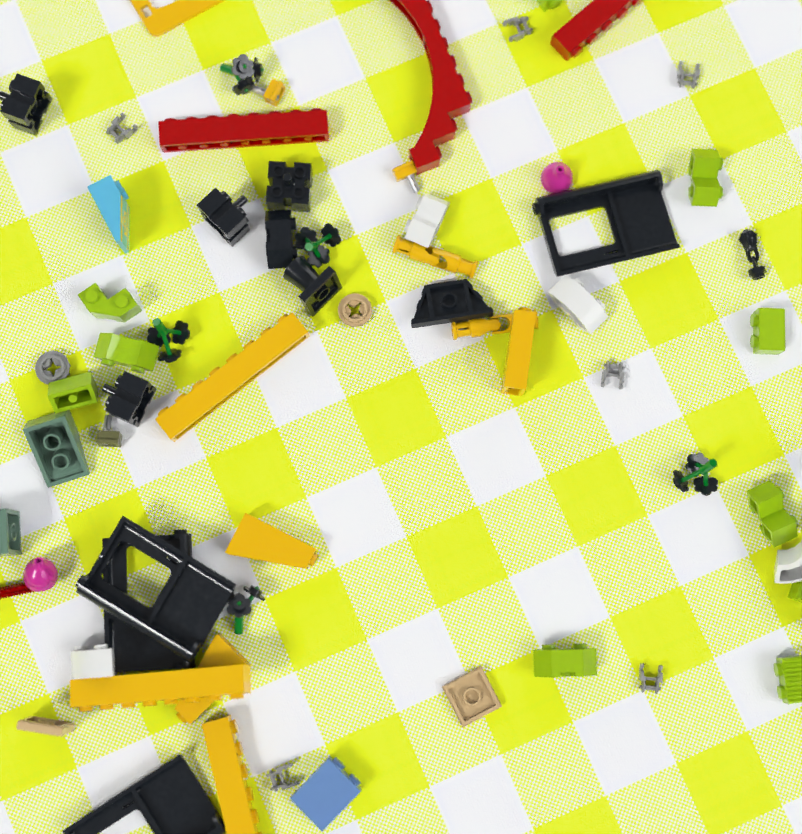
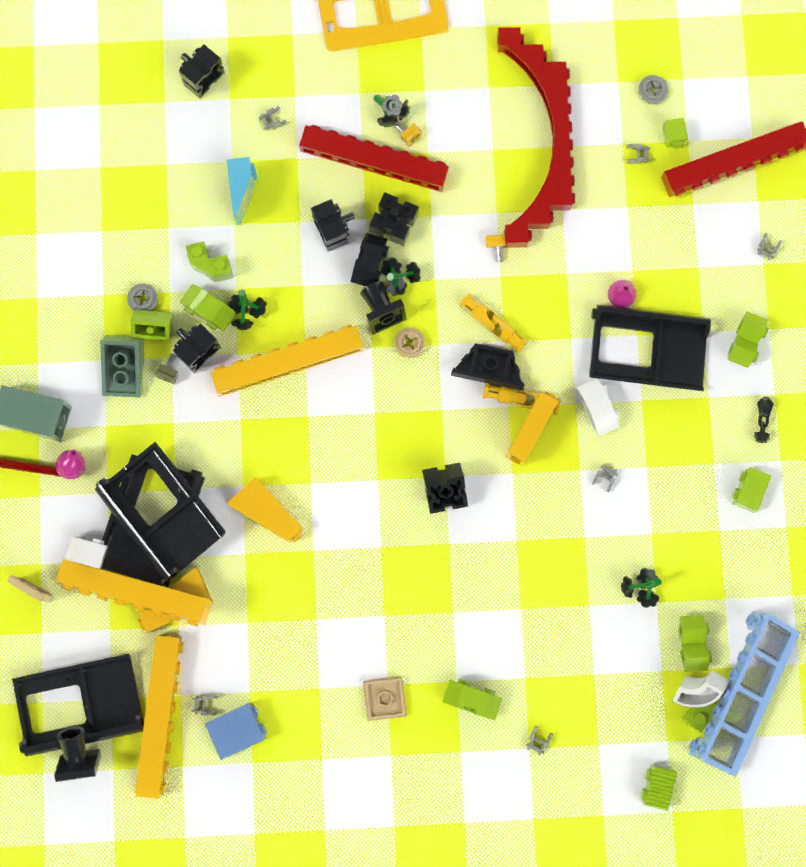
camera: 20 degrees right, 0 degrees up
black plant [227,585,265,634] -> none
white brick [404,193,450,248] -> none
none -> black brick [422,463,468,514]

